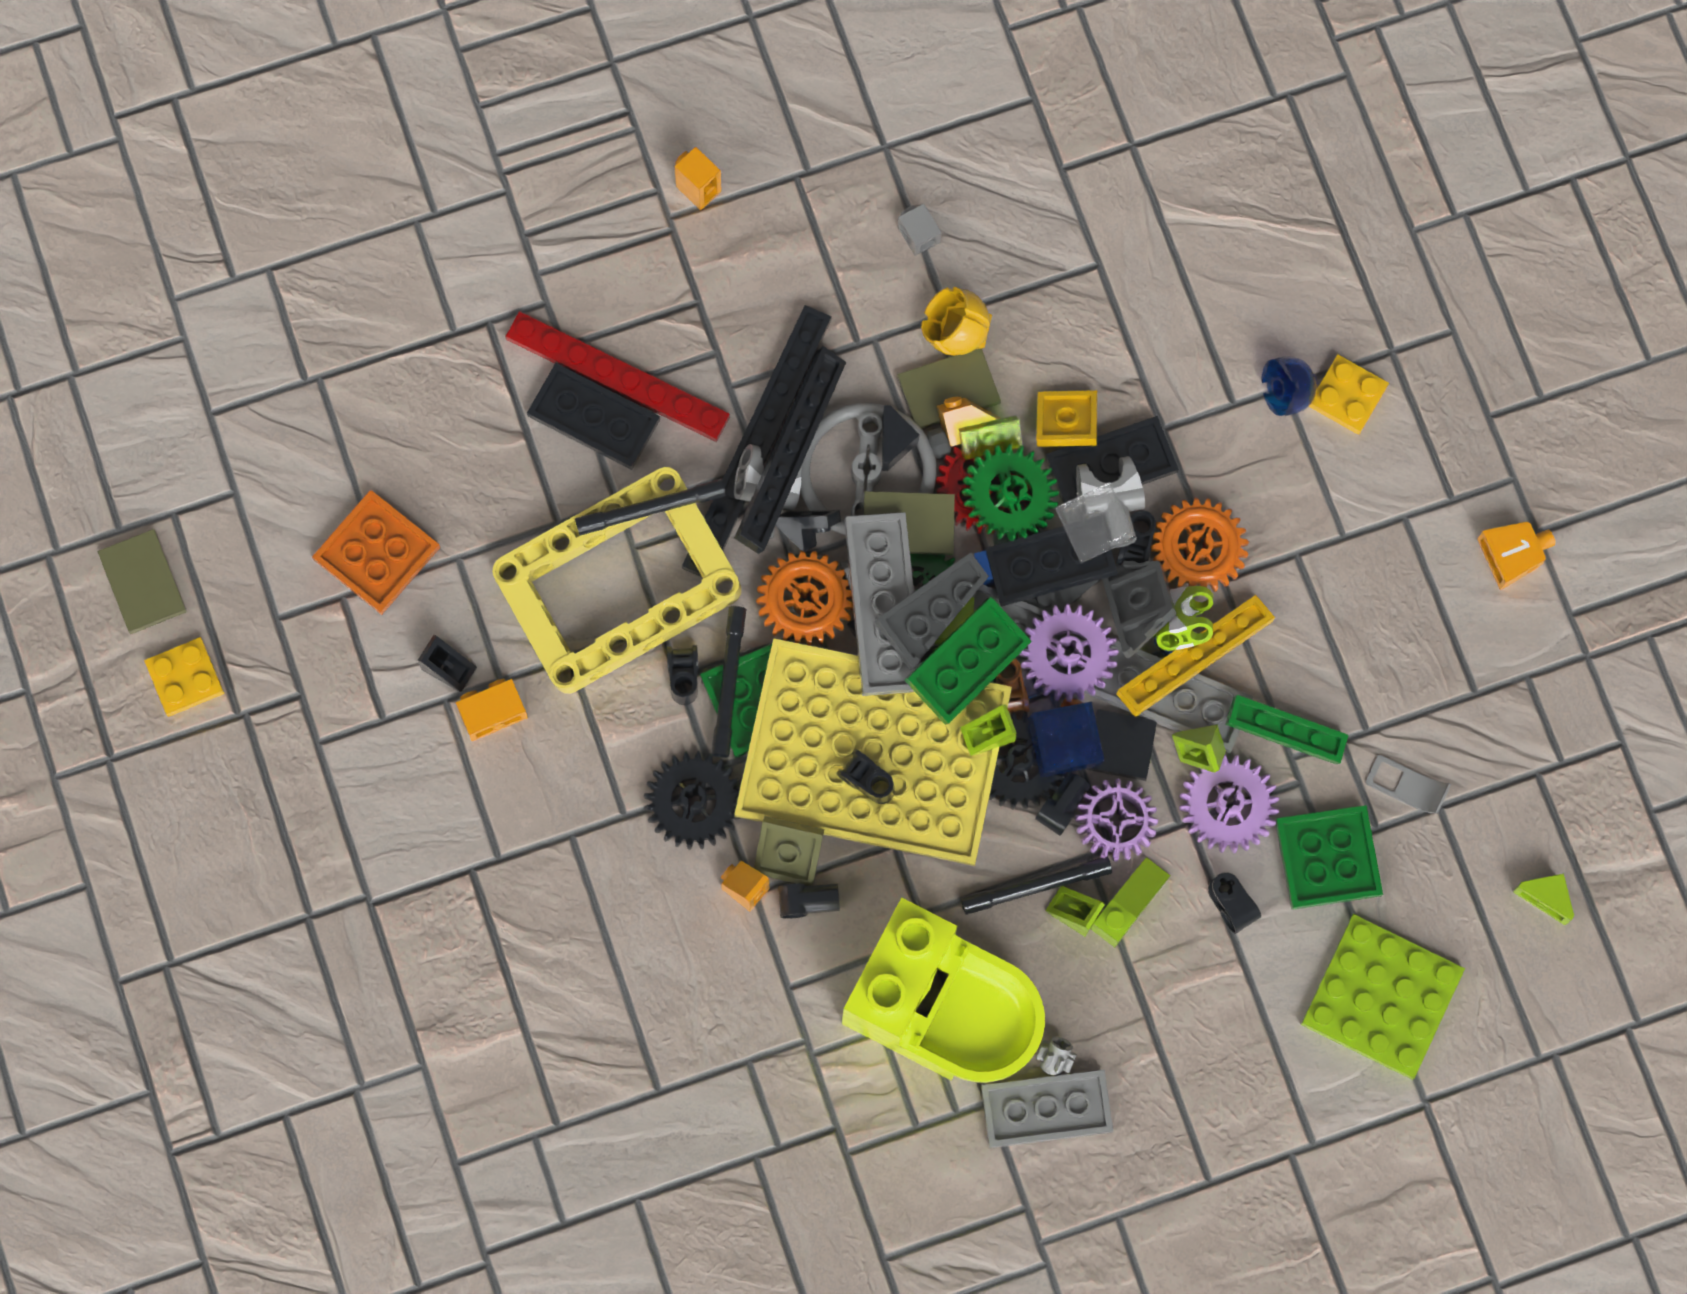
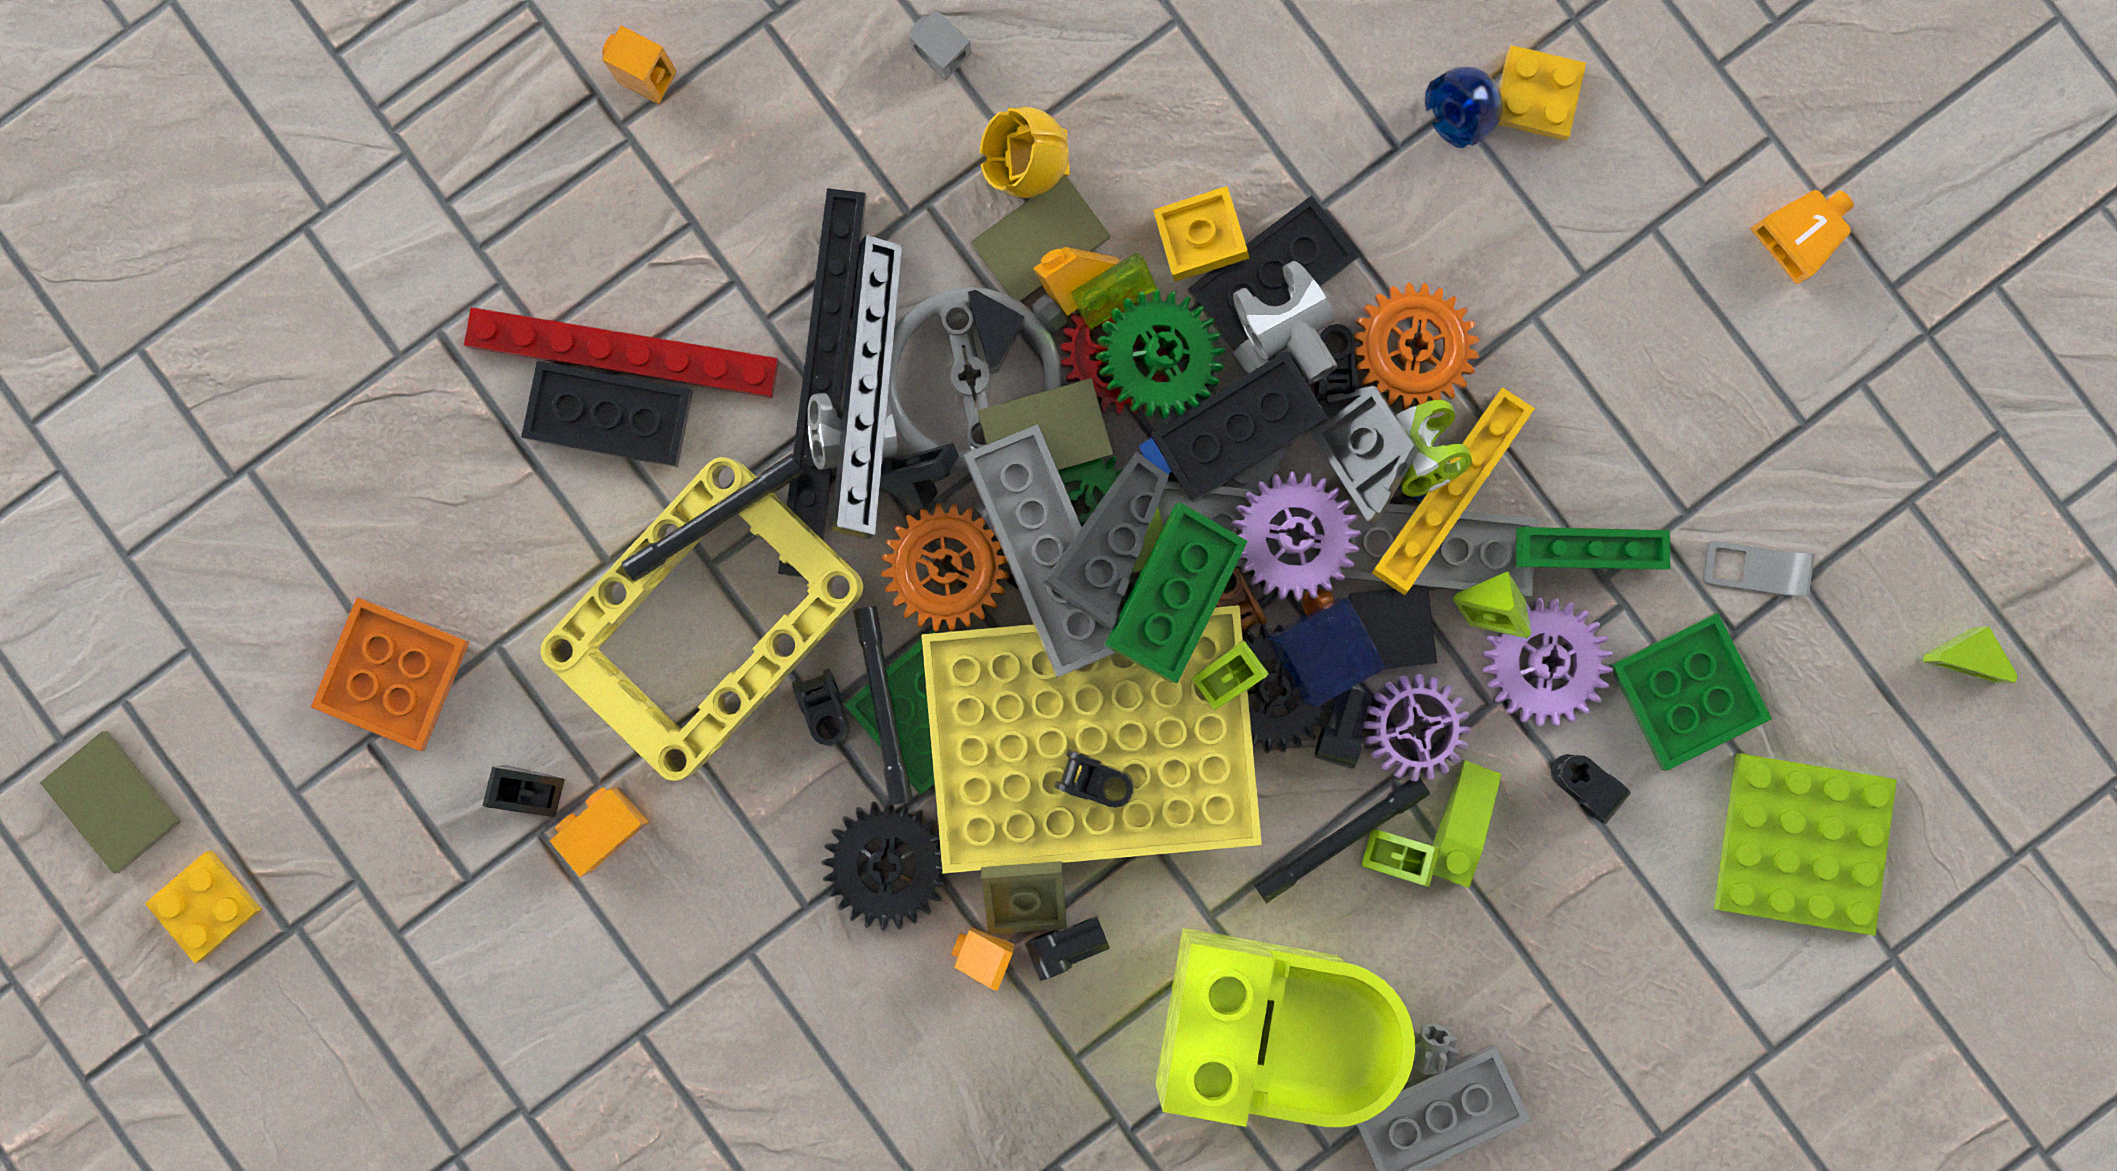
camera: 15 degrees left, 10 degrees up
clear tile [1055,482,1136,563] -> none

